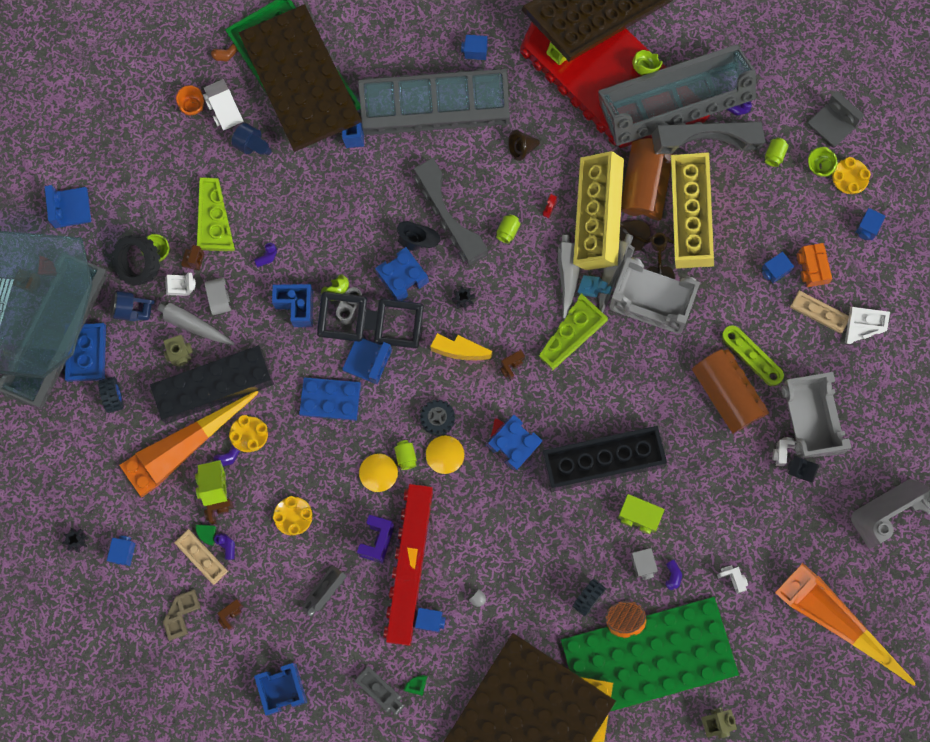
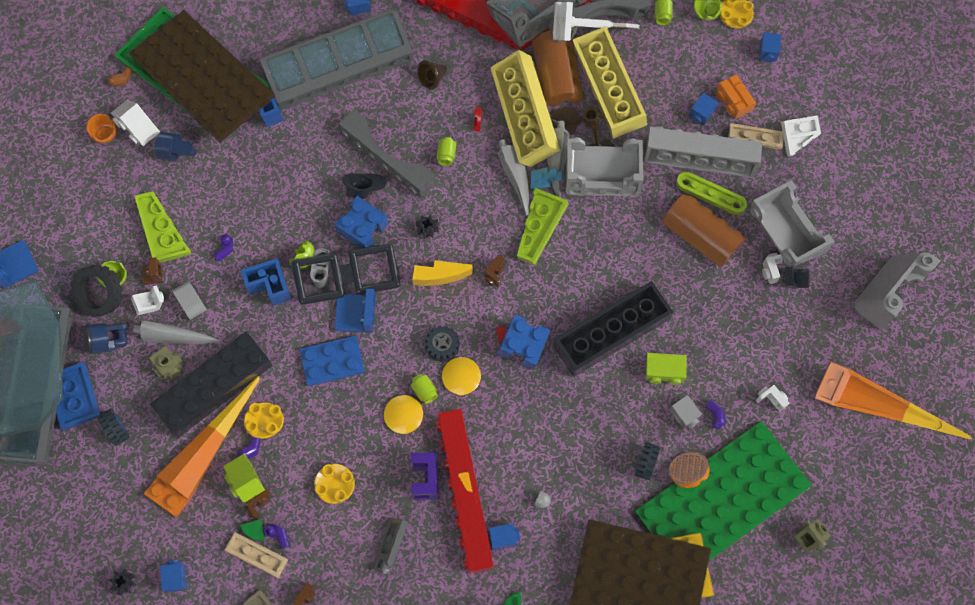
camera: 25 degrees left, 5 degrees down
none -> white piece [553,2,639,41]
none -> light grey brick [644,126,762,178]

